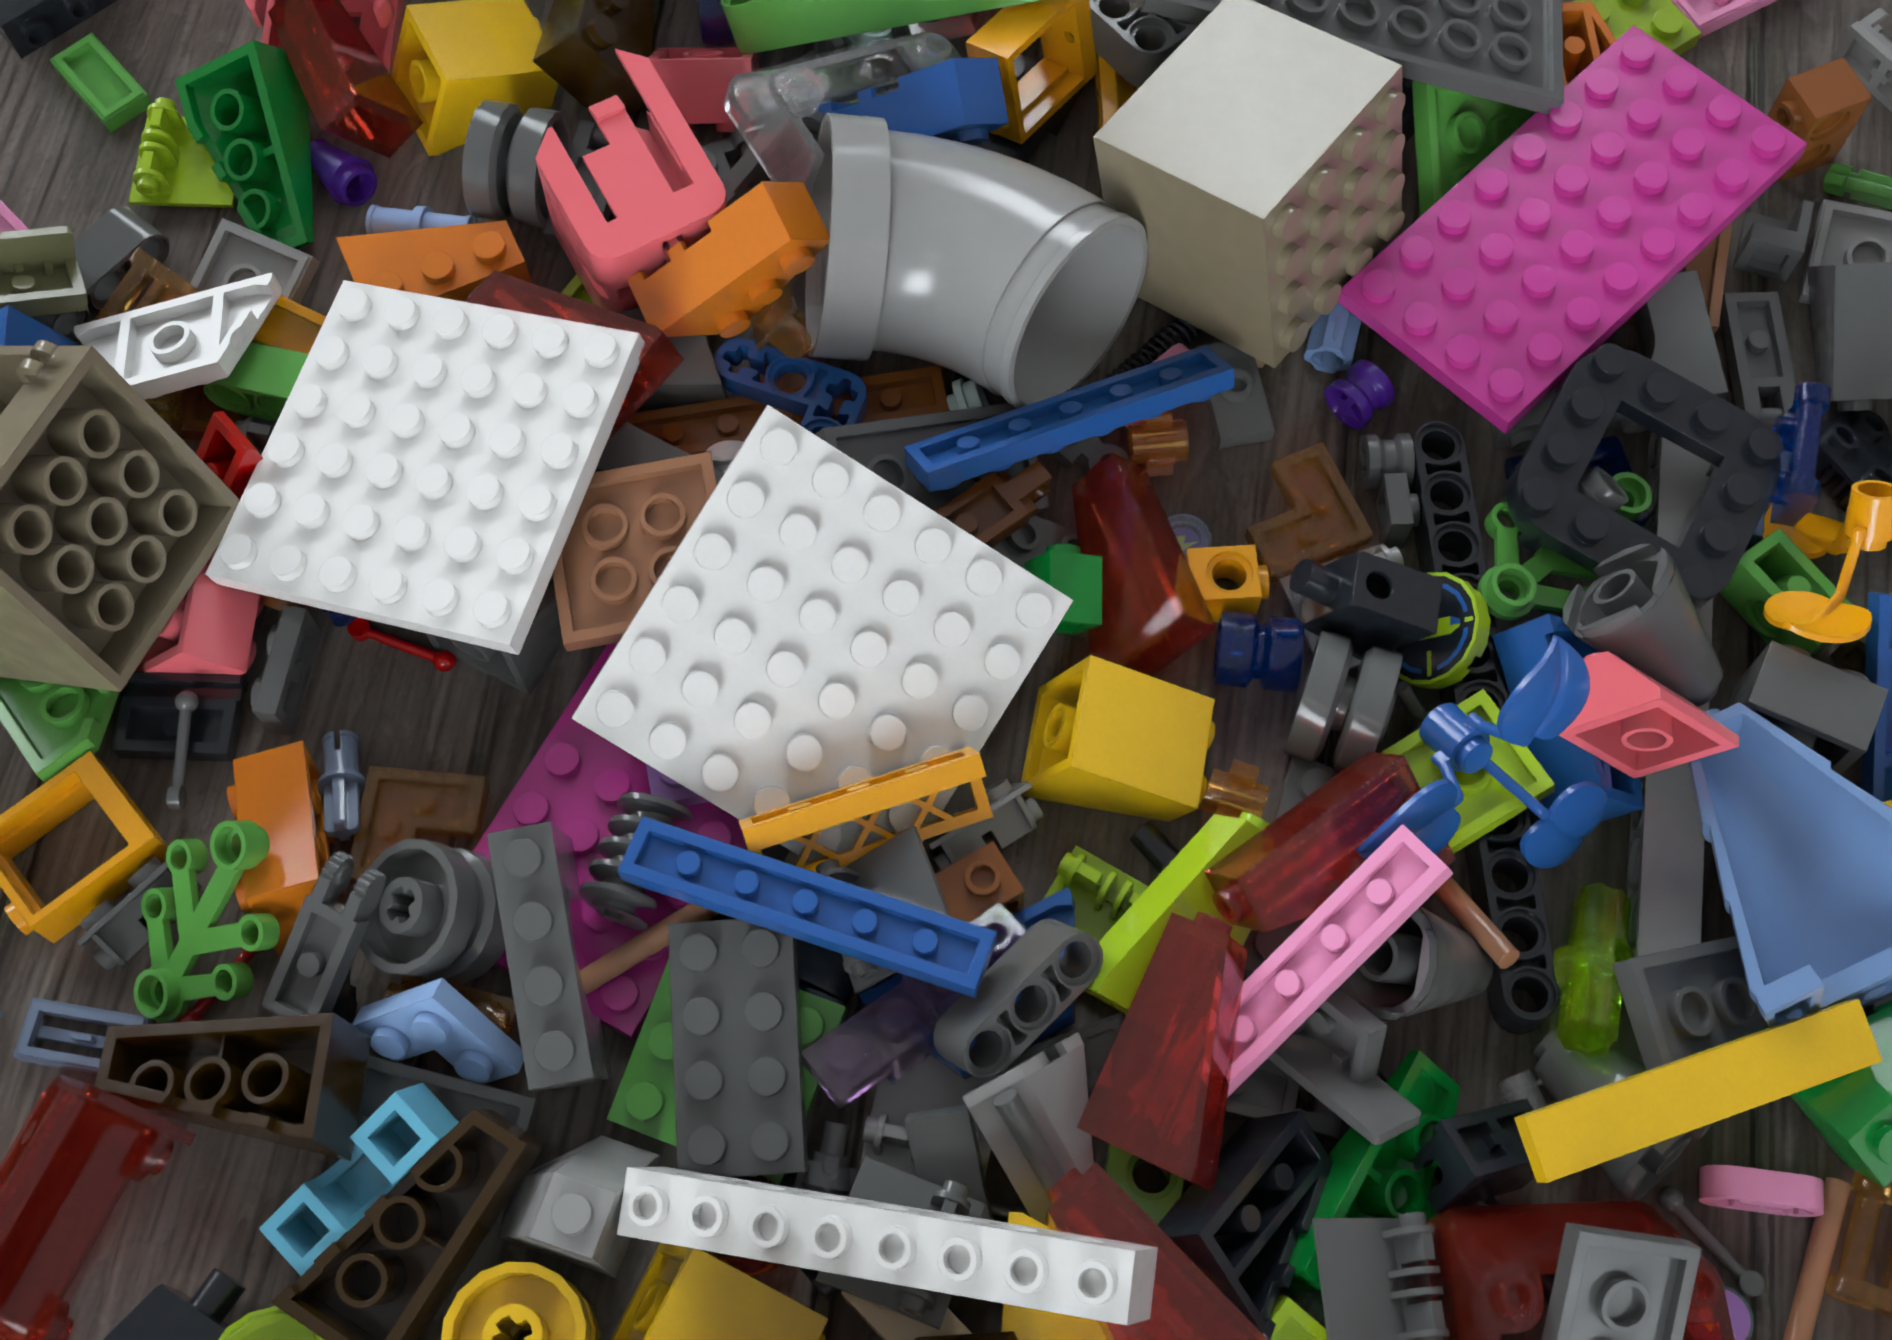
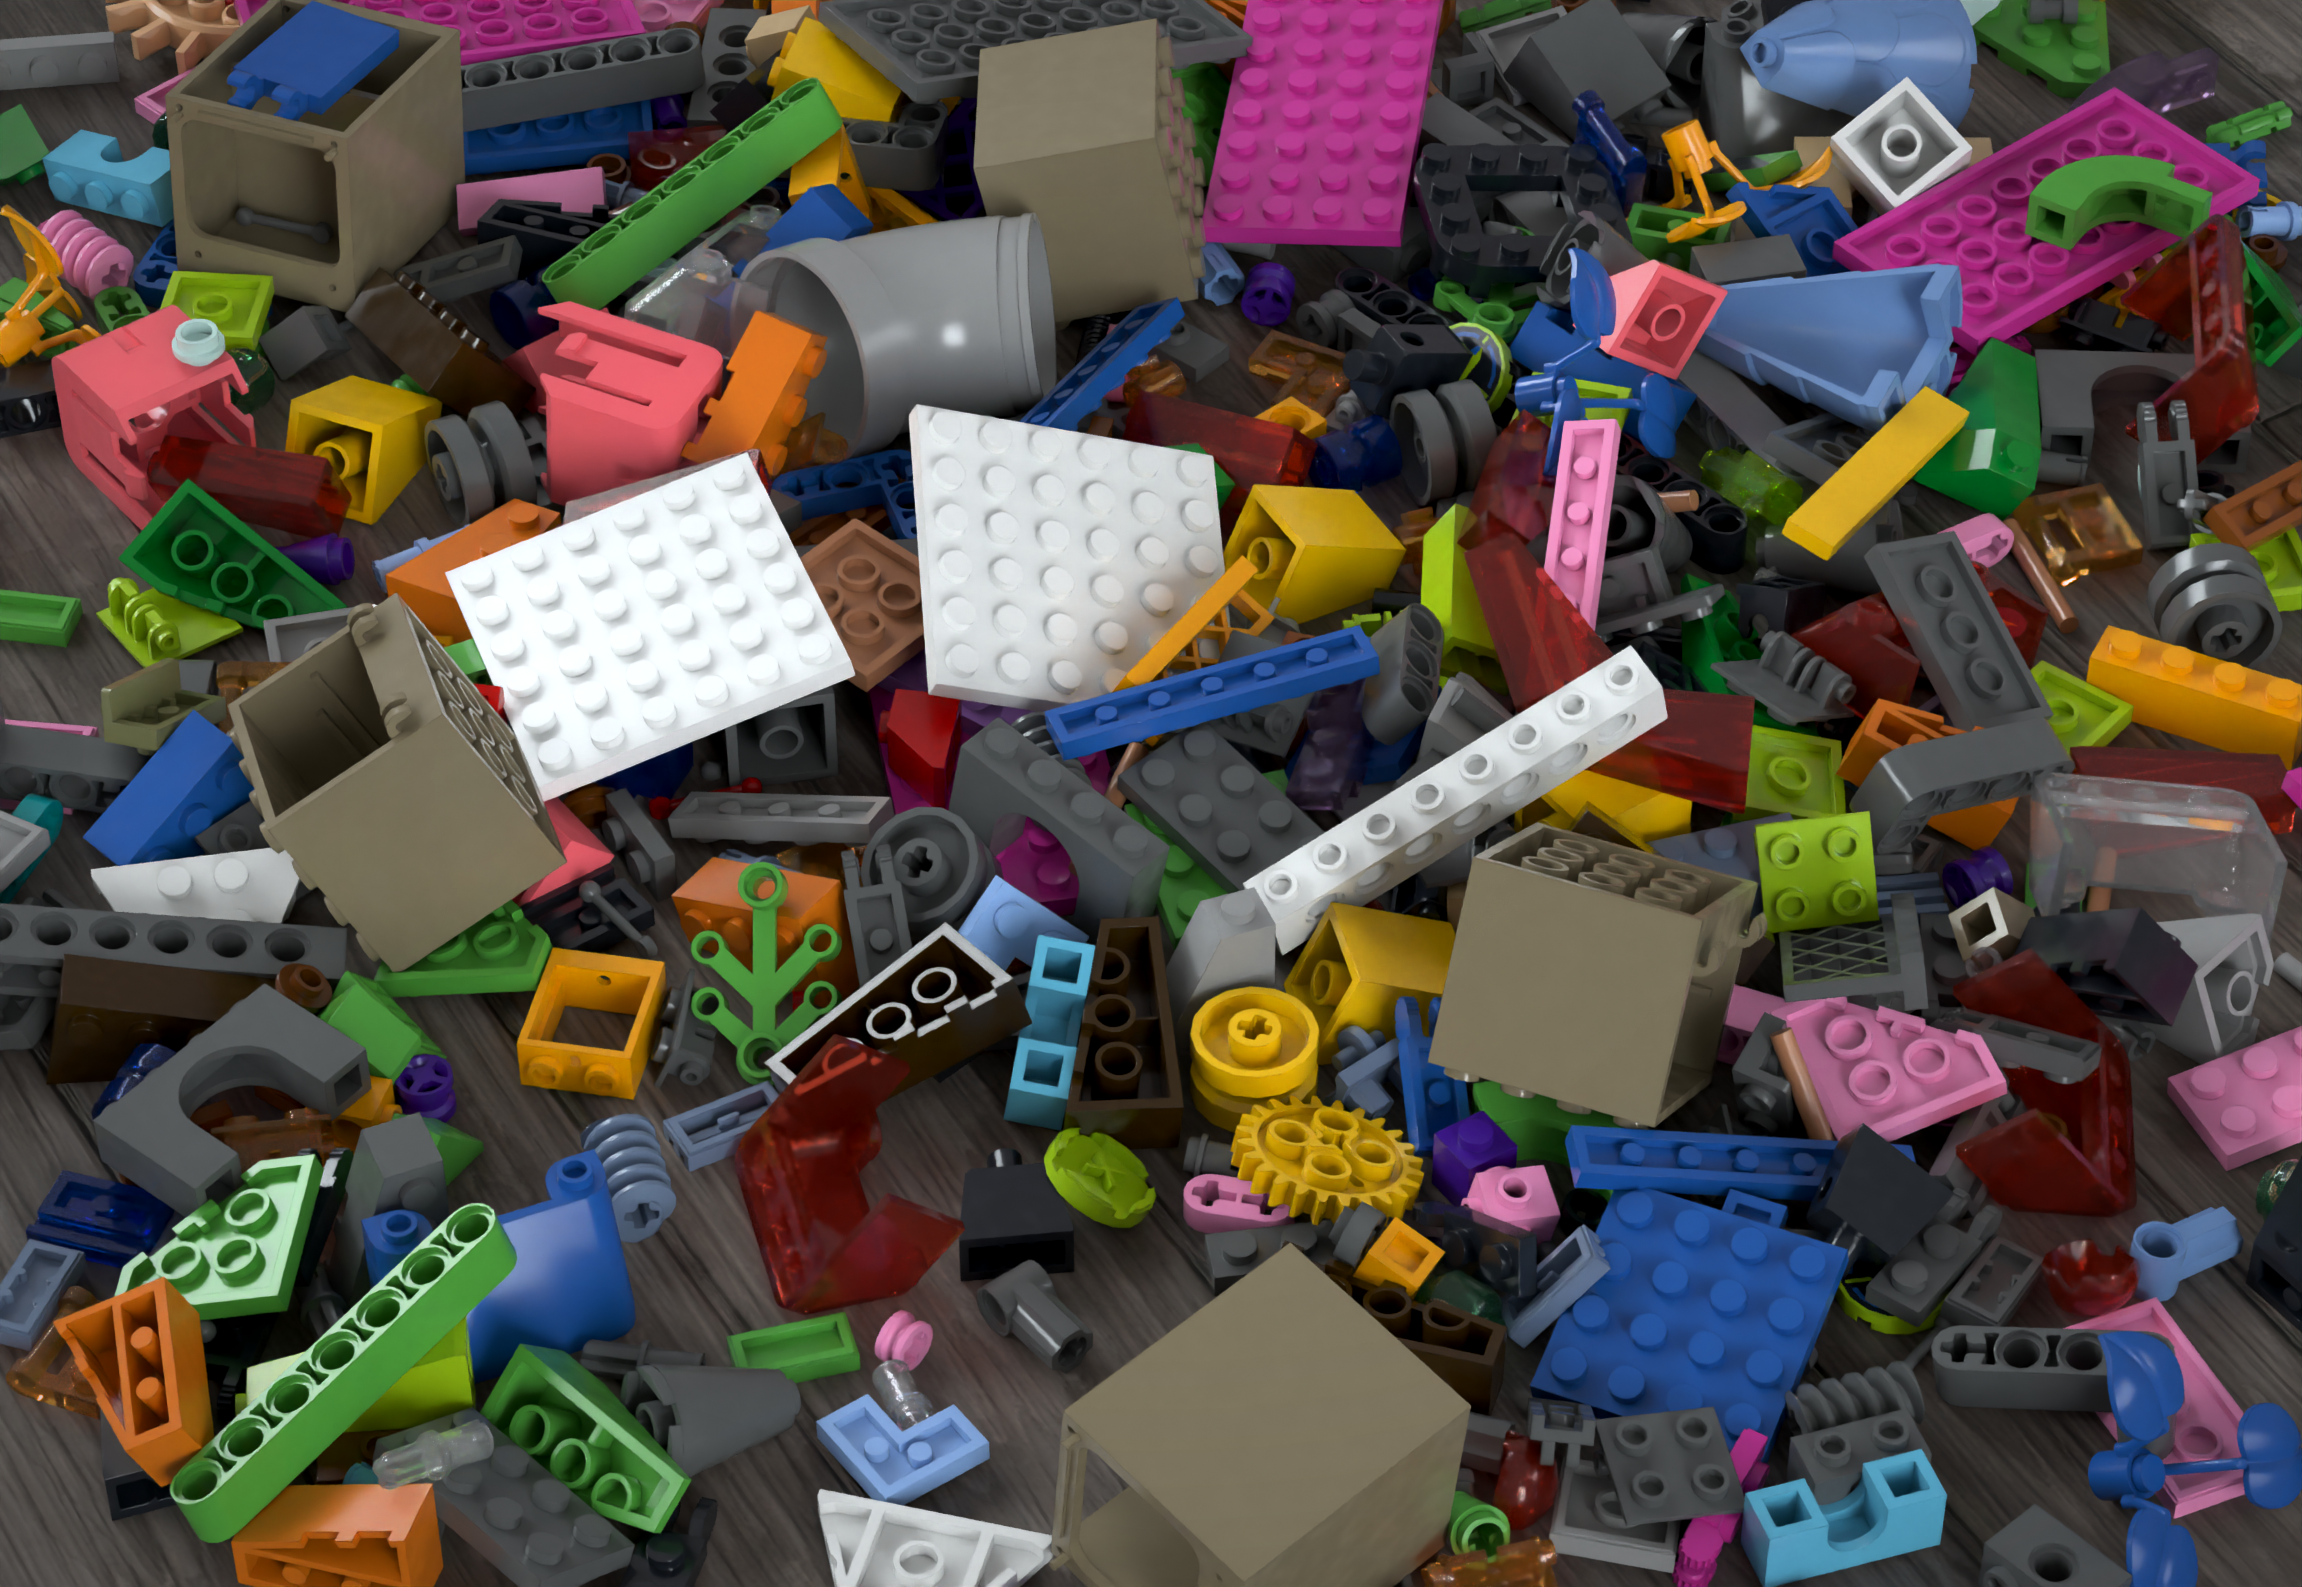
camera: 40 degrees left, 25 degrees down
none -> light grey plate [668,791,895,847]
none -> red slope [878,689,963,809]

